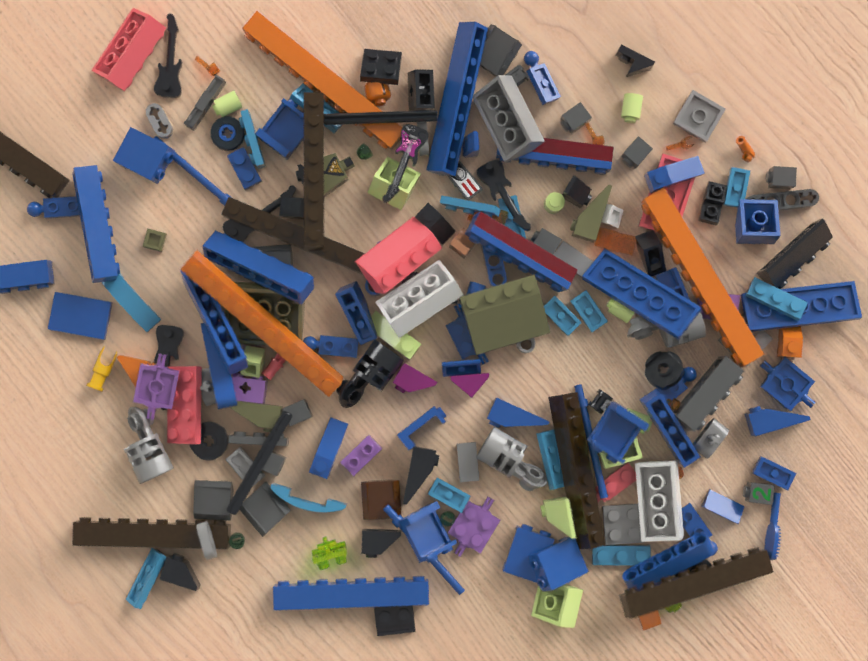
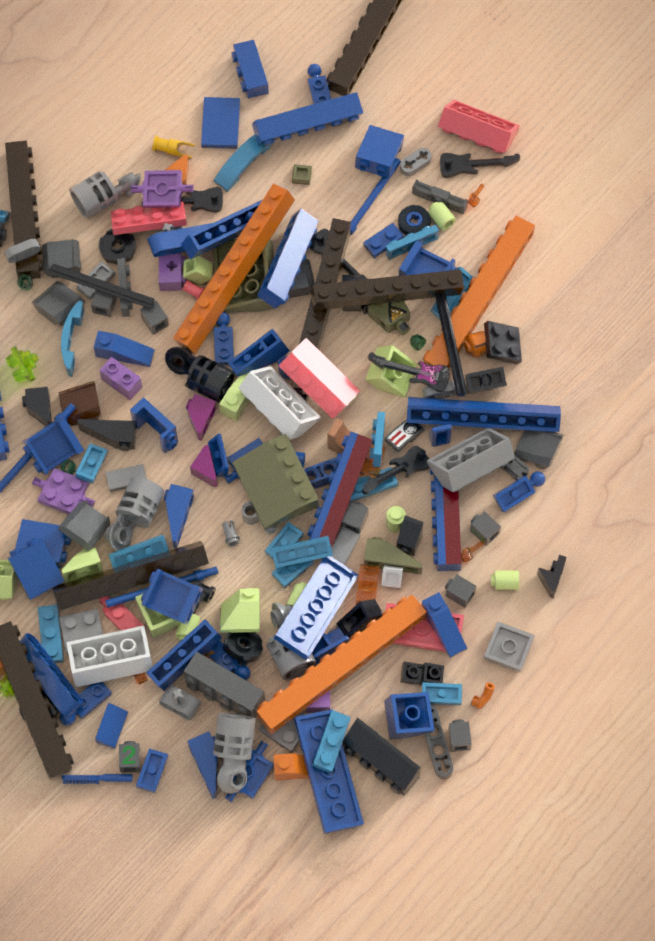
camera: 80 degrees right, 20 degrees down
olive slope [230,401,283,432] -> none
black slope [415,203,456,245] -> none
clear orange hand [666,136,694,151] -> none
none -> dark grey slope [58,501,110,551]
none -> light grey cylinder [213,713,256,794]
none -> yellowish green slope [220,588,260,633]
none -> light grey pin [222,520,240,547]
none -> dark azure plate [271,535,333,568]

